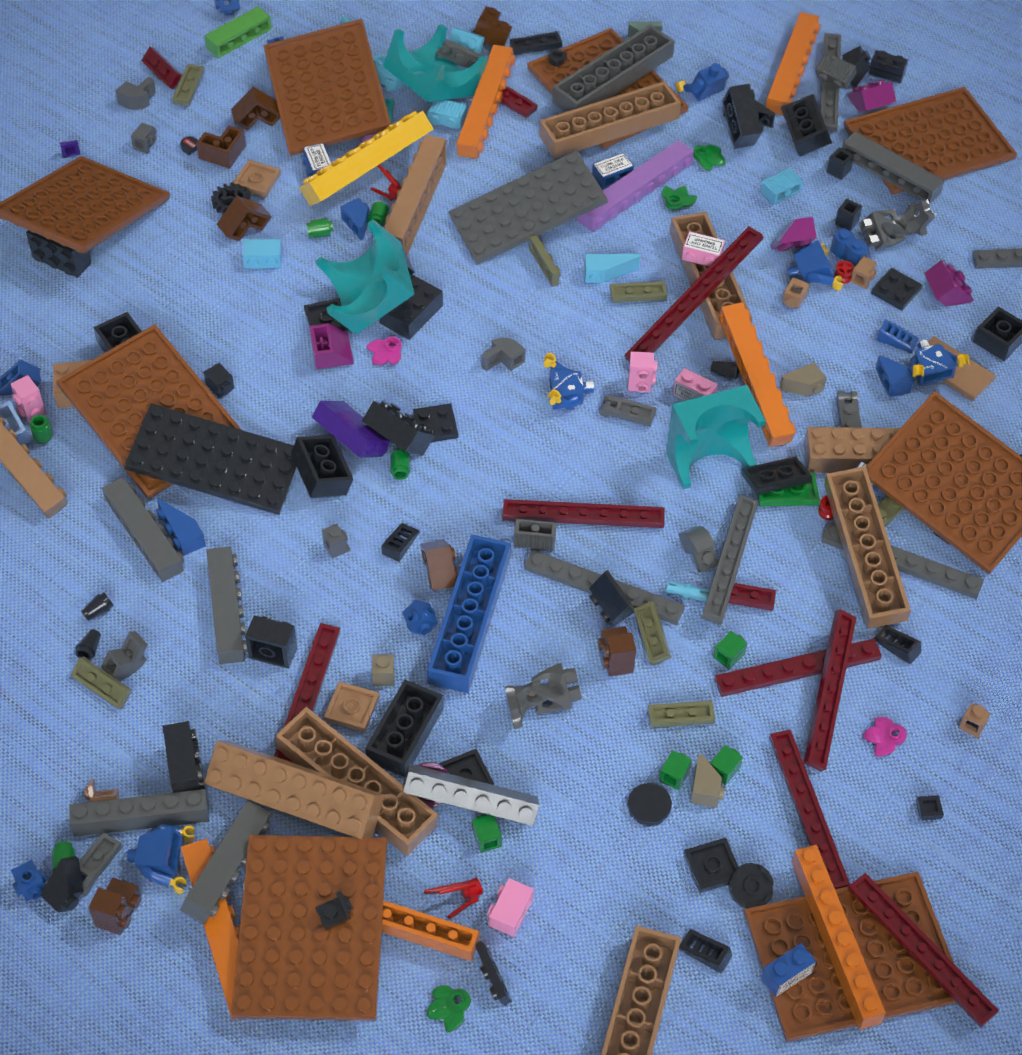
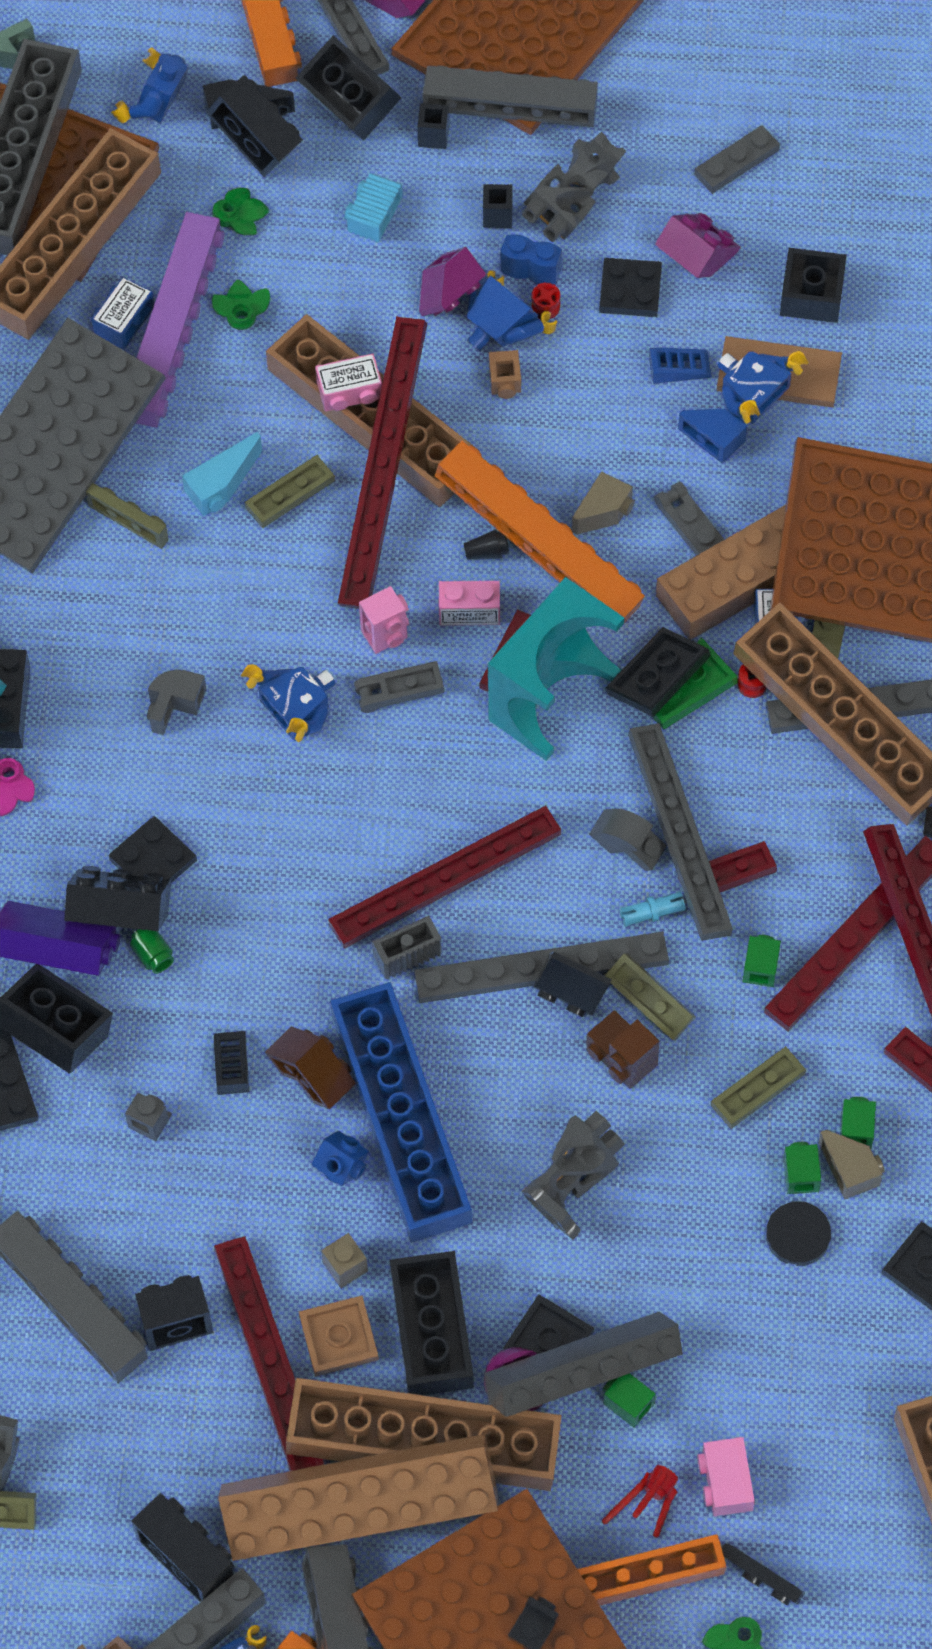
camera: 30 degrees left, 10 degrees up
medium nougat brick [850,256,877,290] -> none

